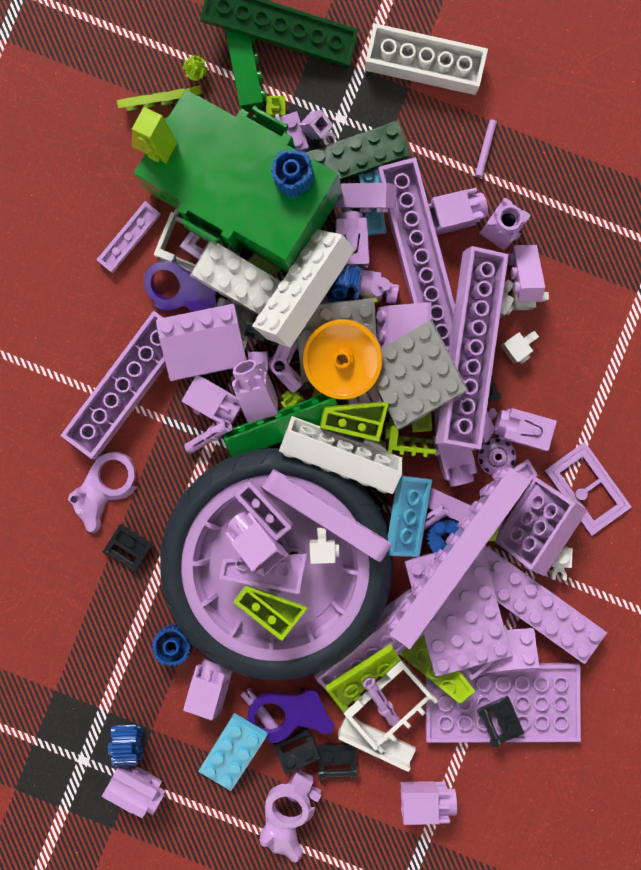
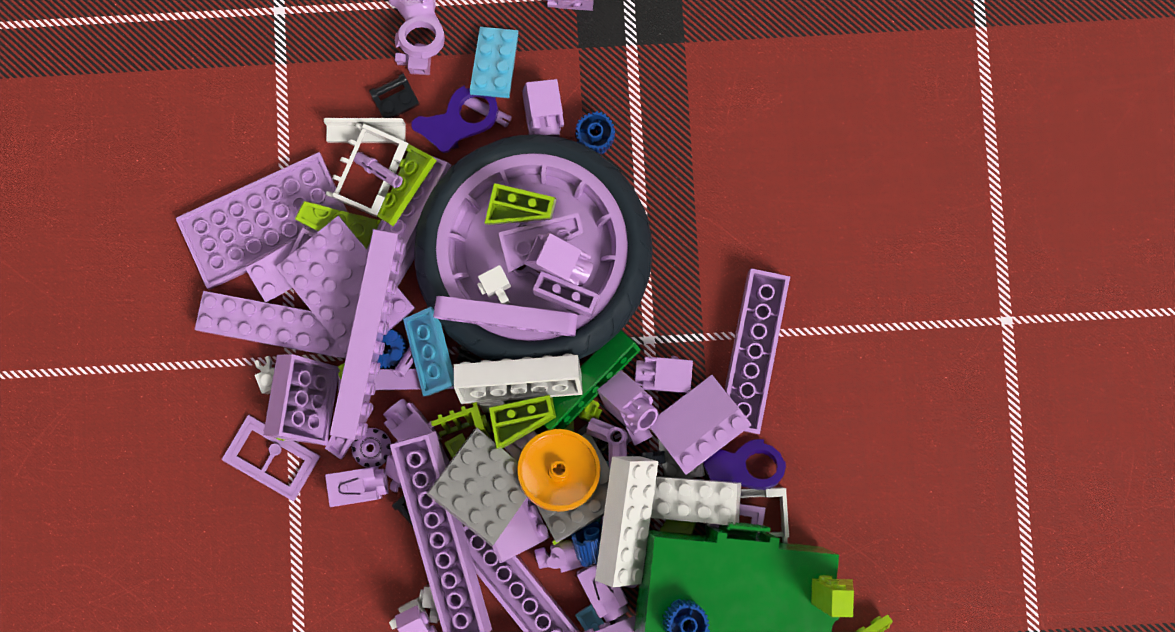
camera: 155 degrees right, 5 degrees down
lavender animal [68,452,137,533] -> none
lavender plate [97,201,161,273] -> none
black plate [102,524,153,573] -> none
blue brick [108,725,143,766] -> none
lavender pin [185,420,232,454] -> none
black plate [273,727,322,775] -> none
lavender piece [401,781,457,825] -> none
black plate [477,696,524,747] -> none
white brick [501,331,539,364] -> none

